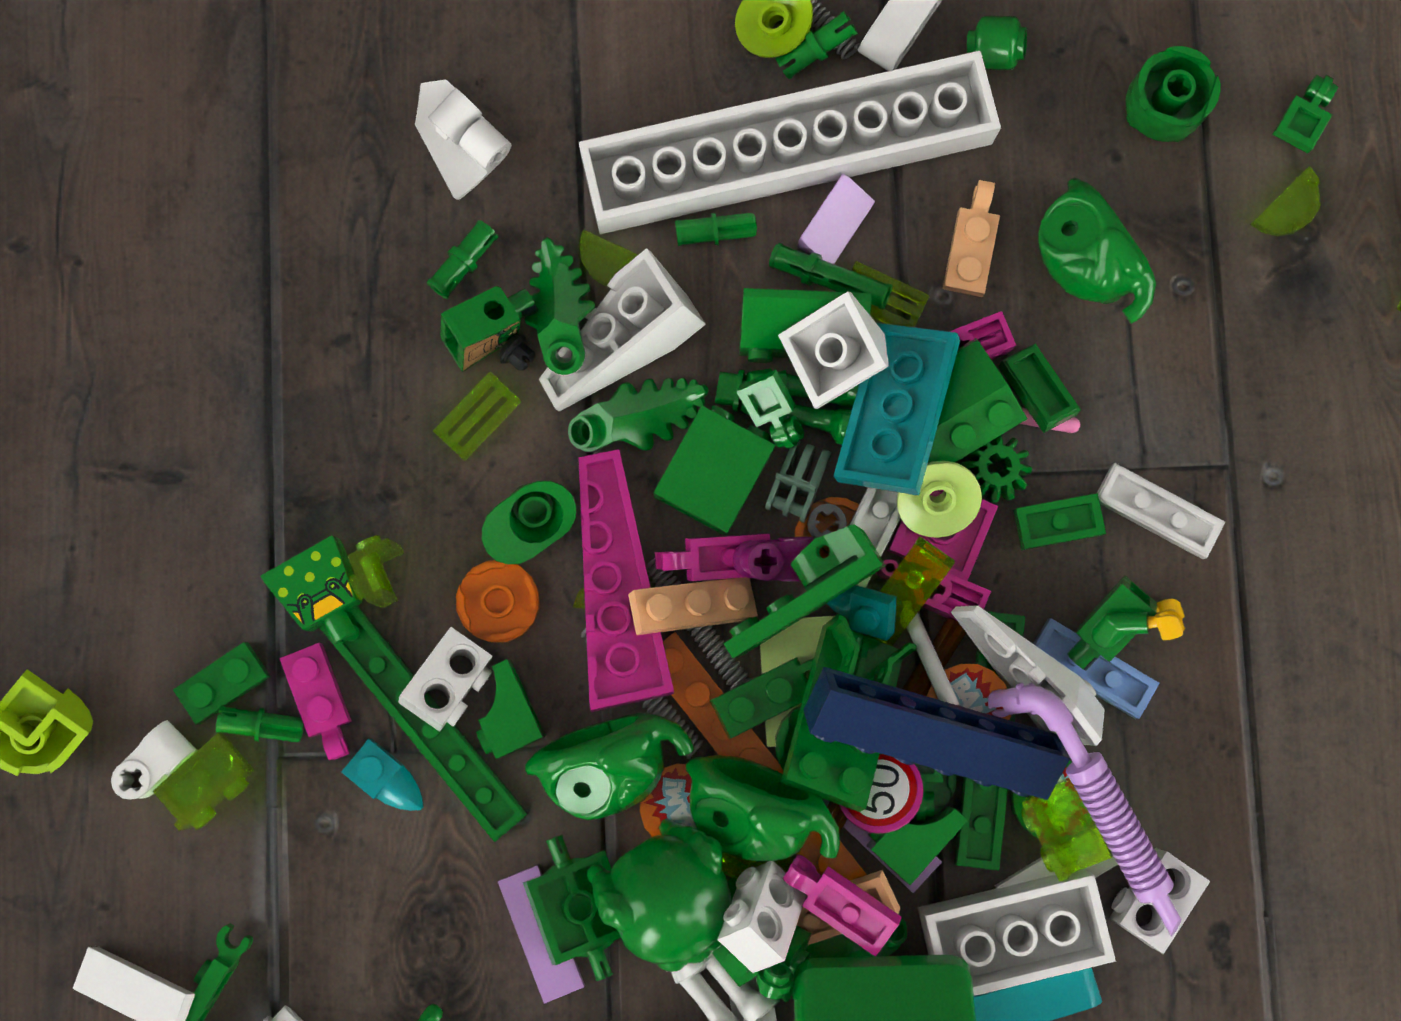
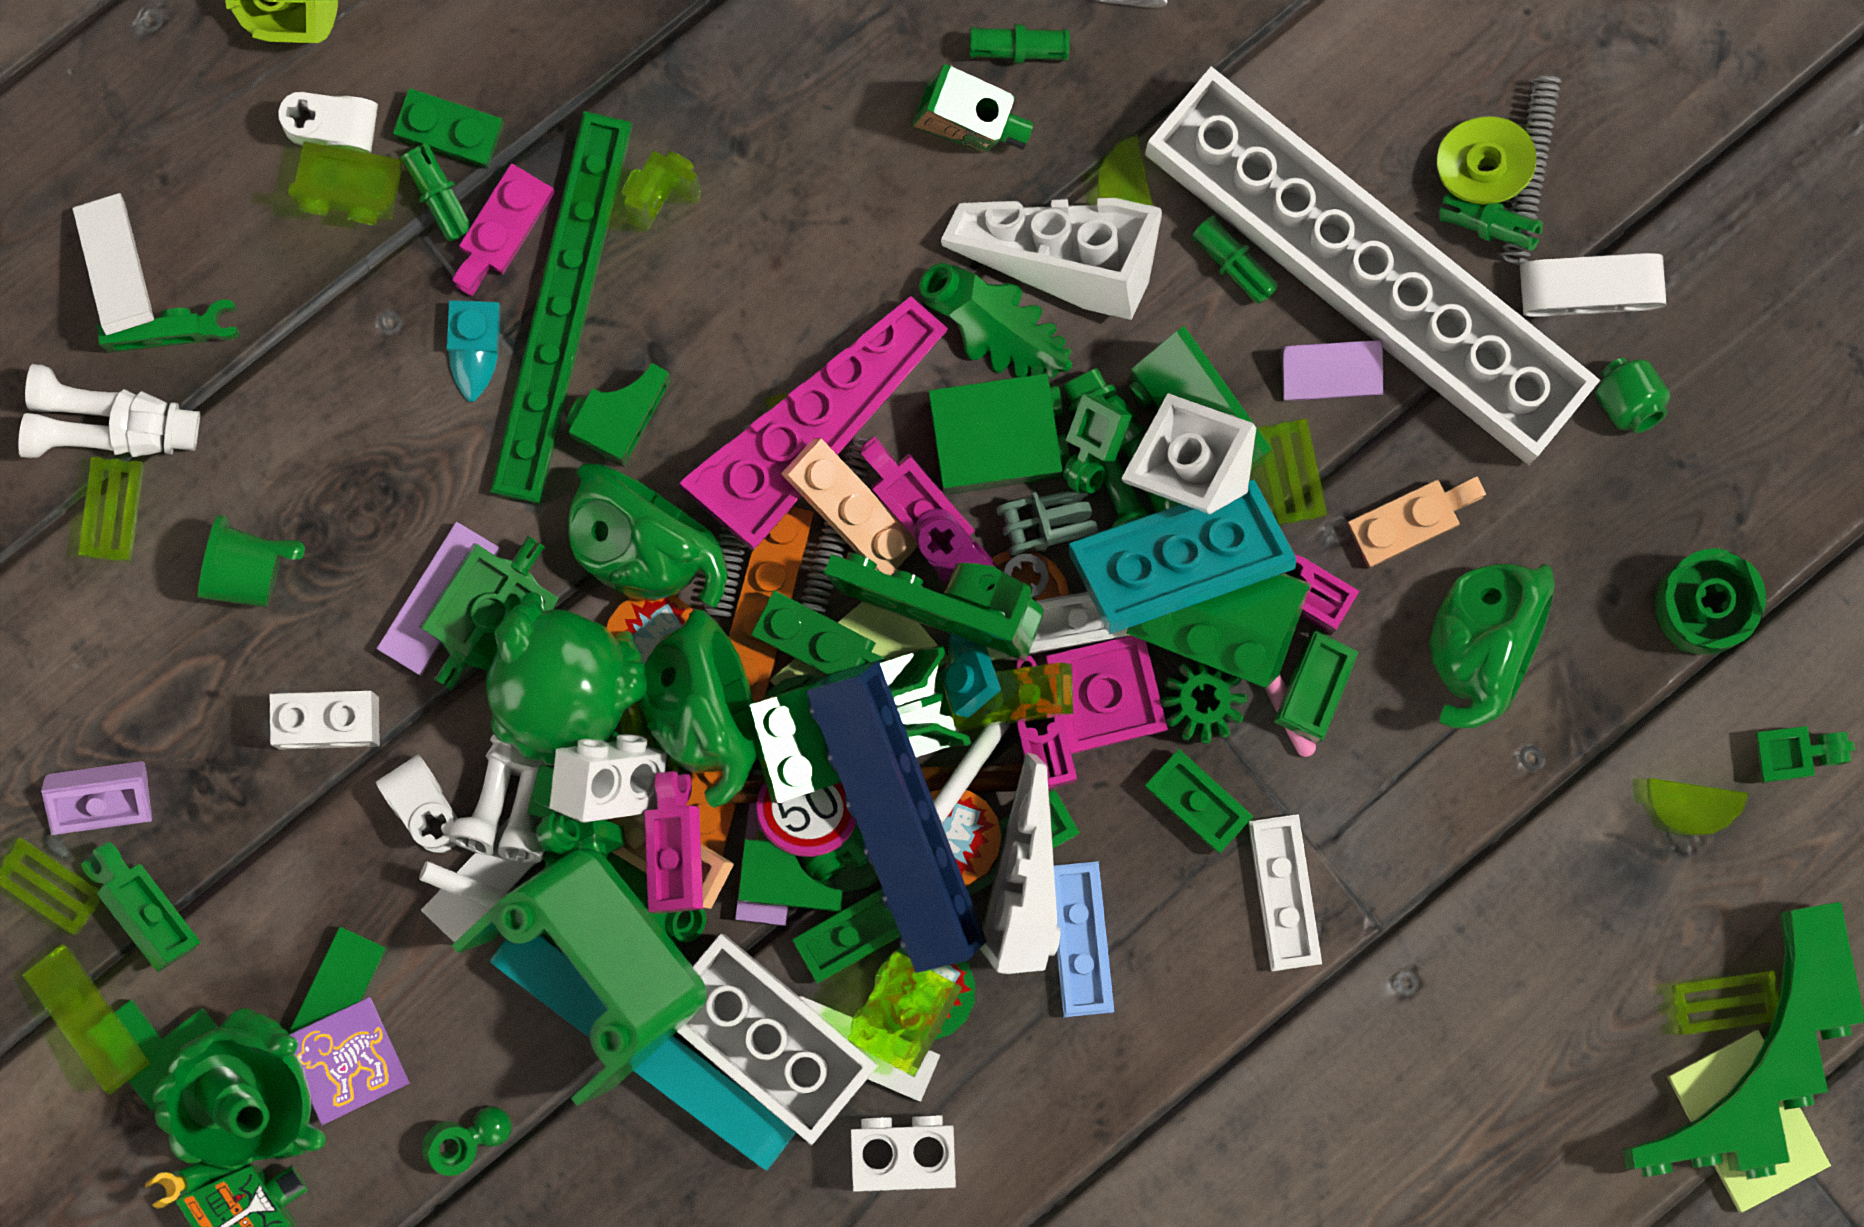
camera: 55 degrees right, 0 degrees up
green torso [260,535,363,645] -> none
white brick [398,627,493,732] -> none
clear neon green tile [433,372,521,461] -> none
orange tile [456,560,540,643] -> none
green piece [482,481,576,565] -> none
black piece [499,335,535,370] -> none
green plant [525,237,595,375] -> none
green pin [769,243,892,310] -> none
yellowish green dish [897,461,982,538] -> none
lavender piece [988,683,1181,937] -> none
green torso [1067,575,1185,671] -> none

